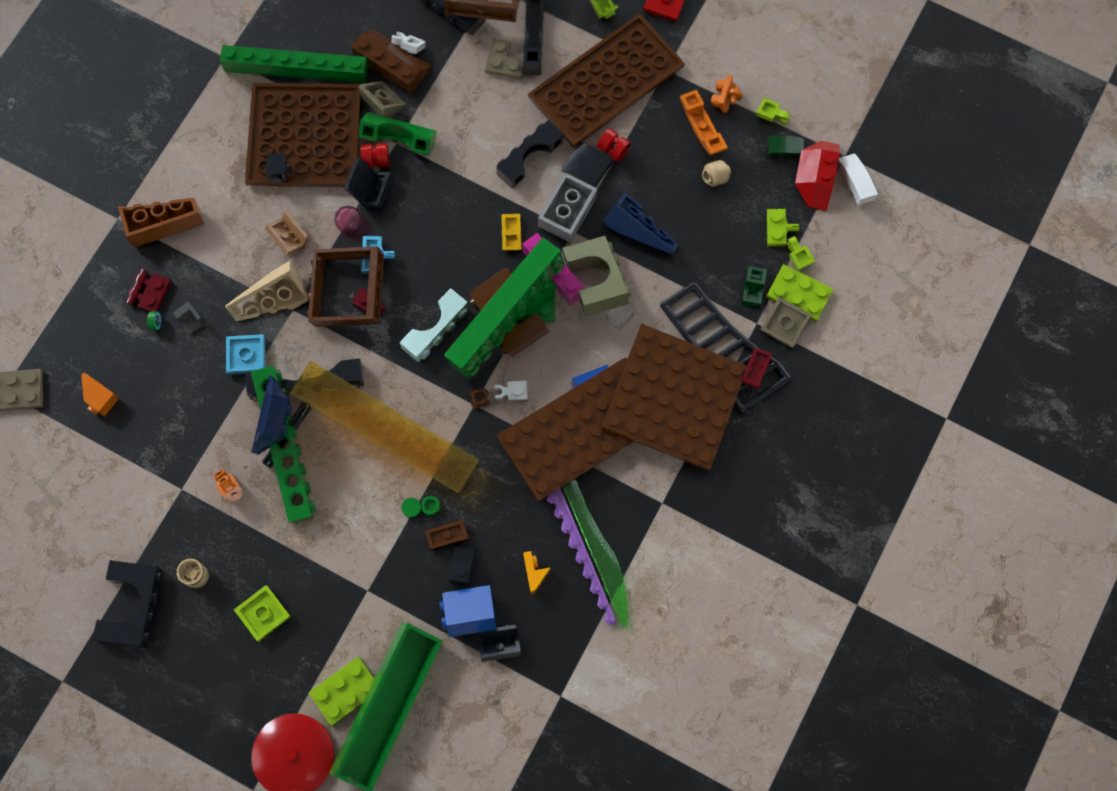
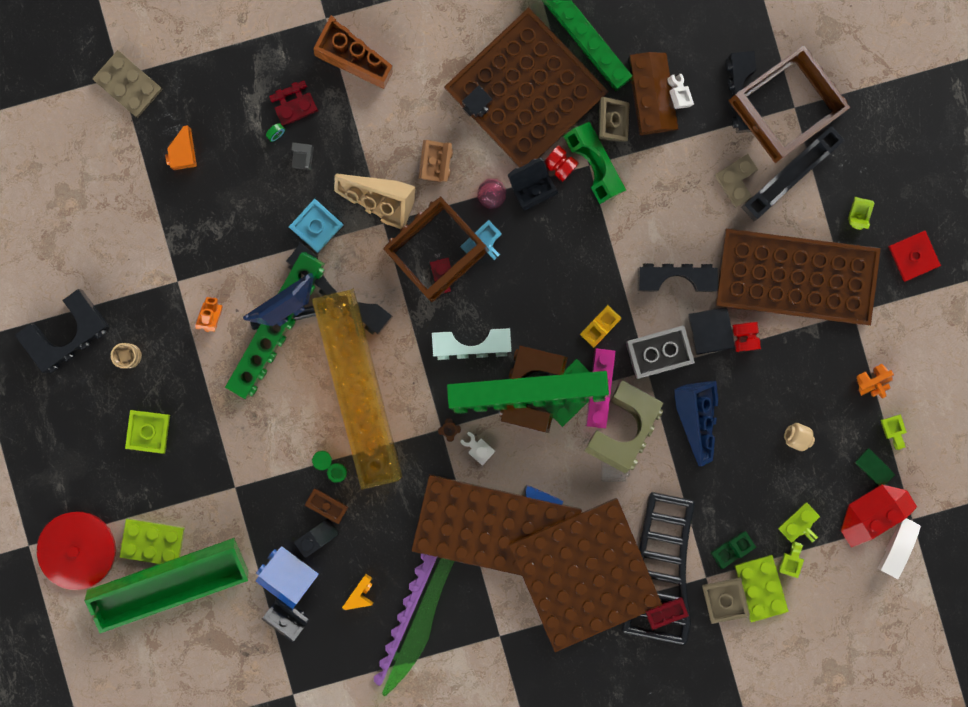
camera: 50 degrees right, 15 degrees up
orange slope [680,90,728,155] -> none

